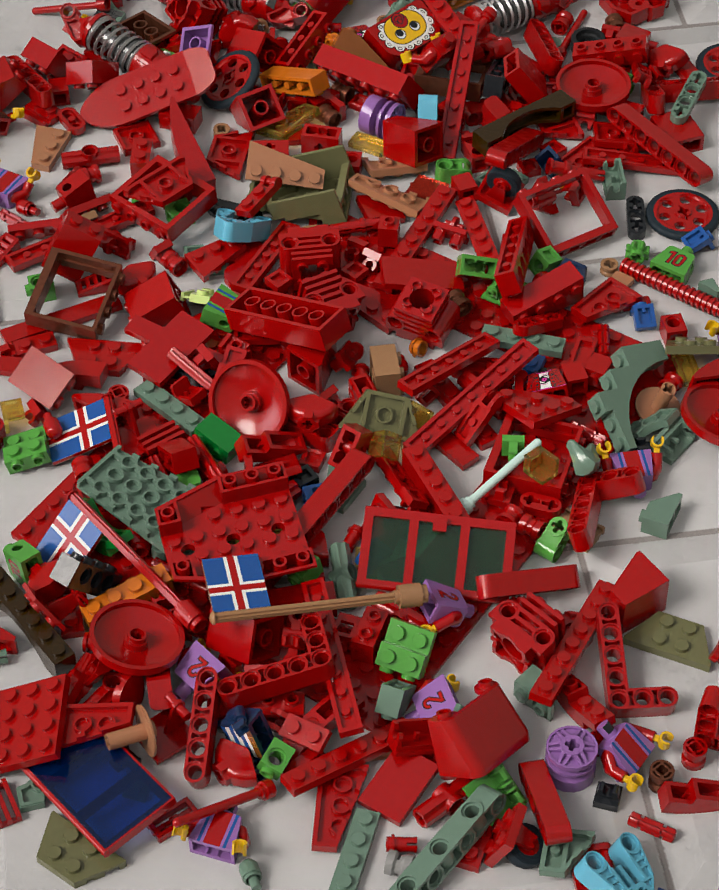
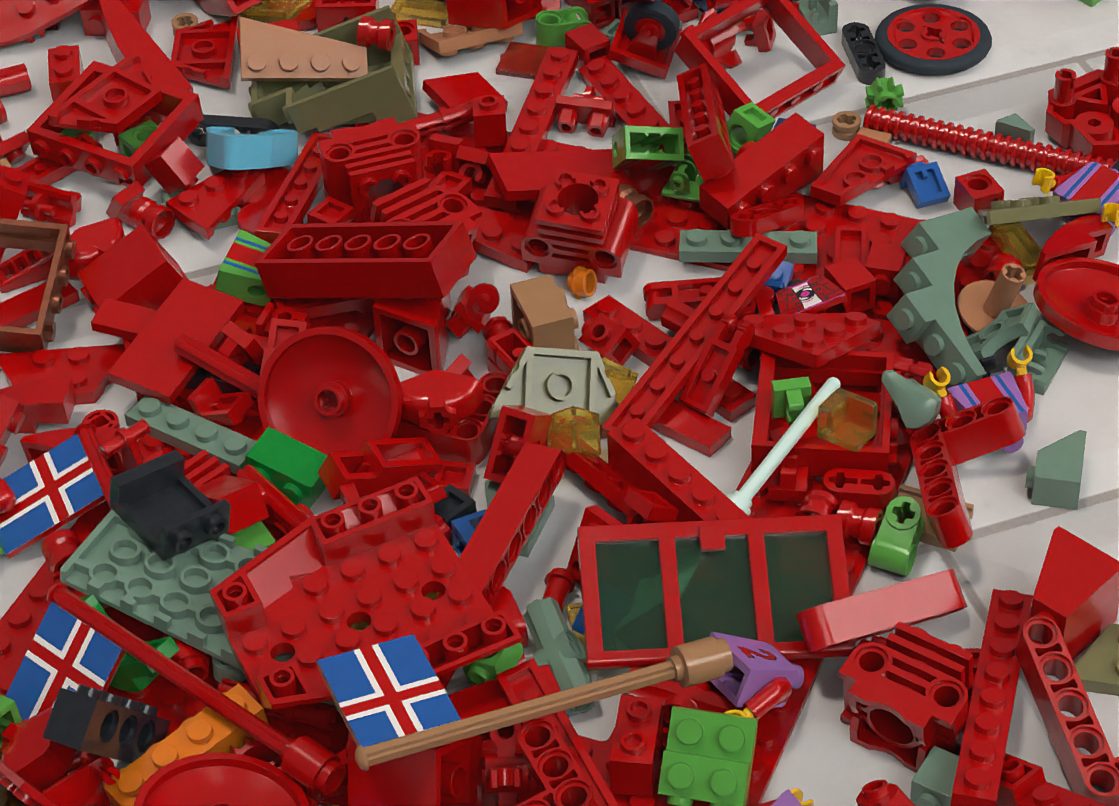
camera: 10 degrees left, 5 degrees down
red tile [112,120,161,157] -> none
yellowish green plate [180,288,214,304] -> none
red plate [235,175,282,218] -> none
red brick [335,612,362,651] -> none
nougat wing [347,173,429,218] -> none
red plate [397,332,500,397] -> none
red axle [598,324,610,357] -> none
bright green torso [650,246,695,285] -> none
blue bracket [680,225,715,254] -> none
none -> black panel [110,450,231,561]
none -> red brick [144,137,205,195]
none -> red wheel [357,16,396,51]

